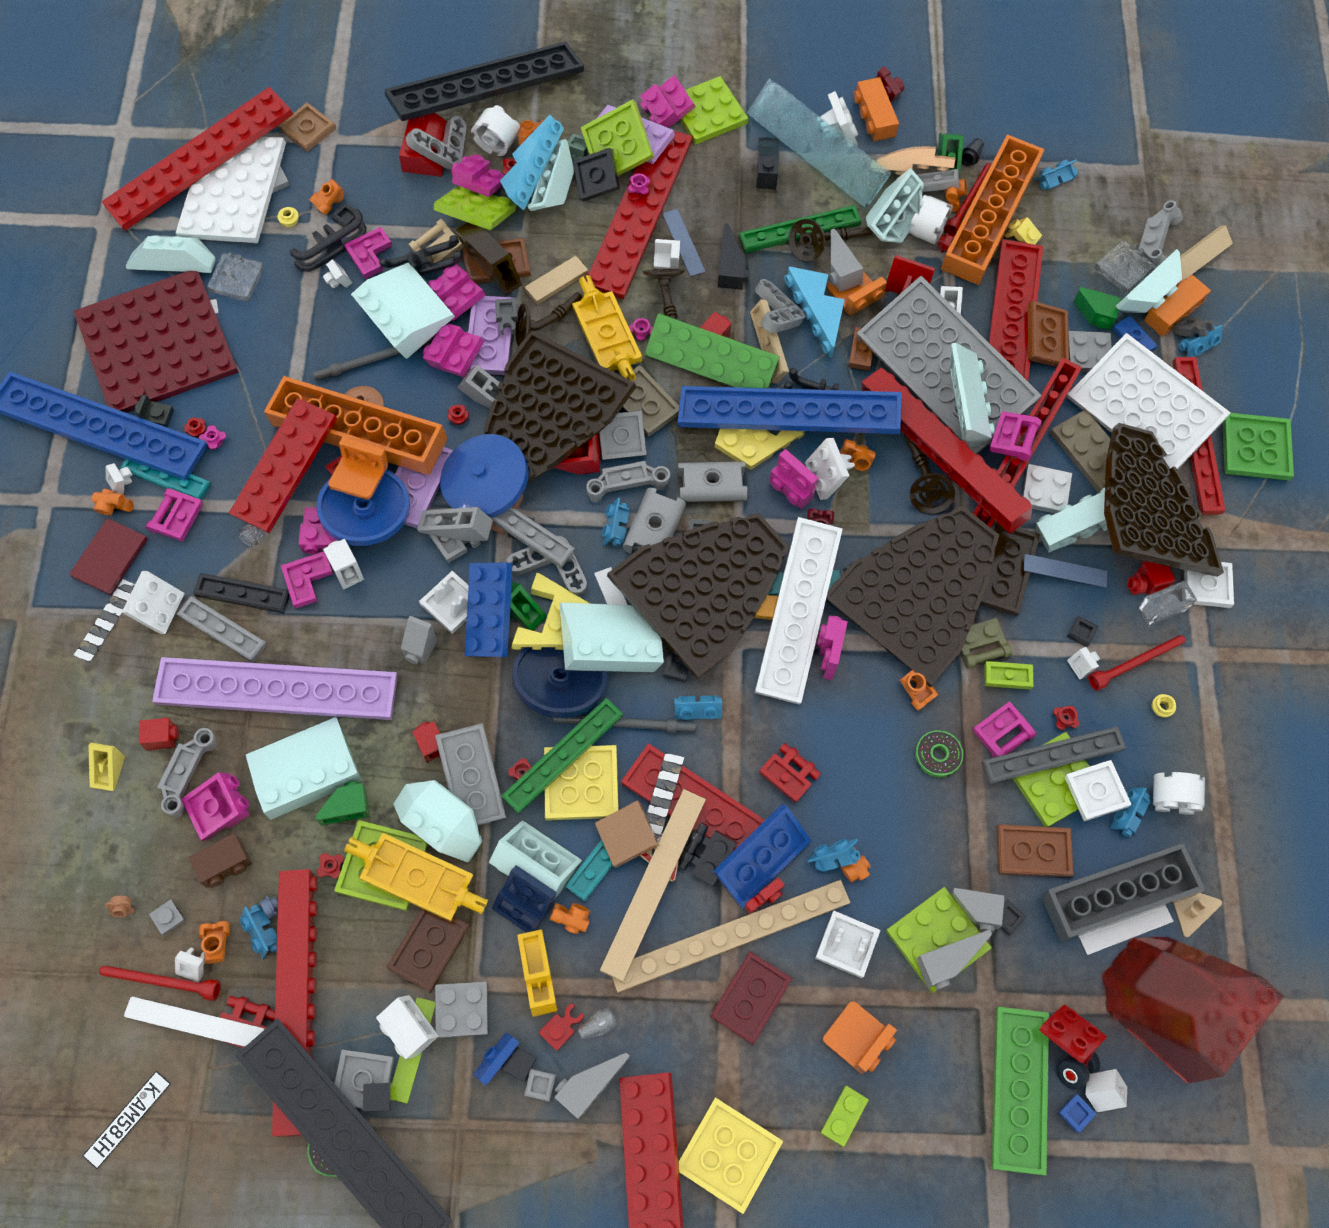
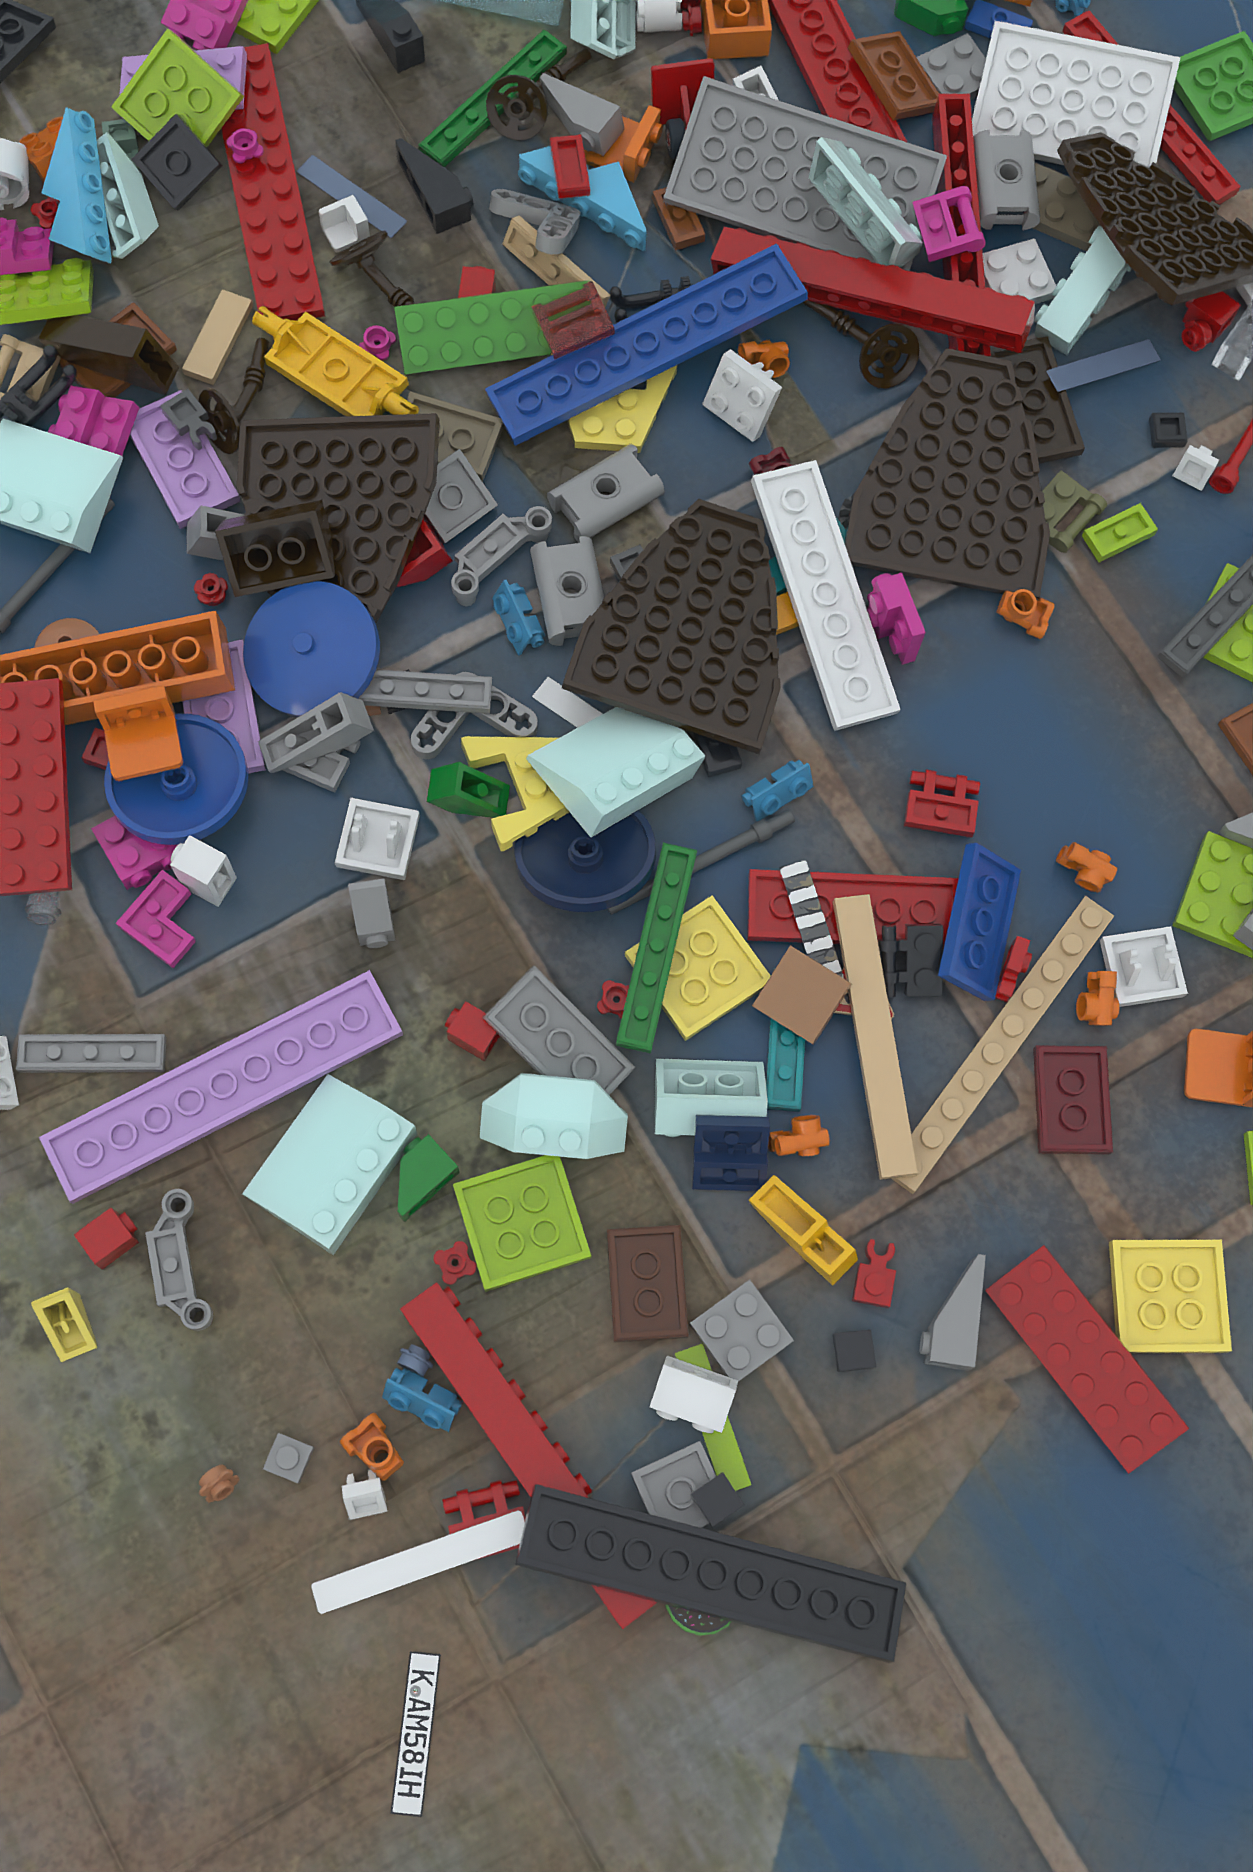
camera: 35 degrees left, 5 degrees up
red piece [99,966,221,1001] -> none
dark pink plate [182,772,250,841] -> none
reddish brown brick [188,833,252,888] -> none
black tile [193,573,290,614] -> none
yellow plate [344,833,488,922] -> none
dark pink plate [423,323,484,377] -> none
blue plate [465,562,513,657] -> none
blue plate [473,1033,519,1085] -> none
light grey tile [524,1069,556,1102] -> none
clear cone [577,1007,618,1041] -> none
dark pink plate [769,449,818,509] -> none
dark azure hinge [807,839,860,872] -> none
tile [915,730,963,778] -> none
dark pink plate [972,701,1036,758] -> none
red plate [1053,706,1079,730] -> none
none -> dark brown slope [215,500,335,597]
none -> clear red plate [531,281,615,360]
none -> red tile [550,134,590,199]
none -> light grey piece [973,130,1040,230]
none -> orange plate [1076,971,1120,1026]

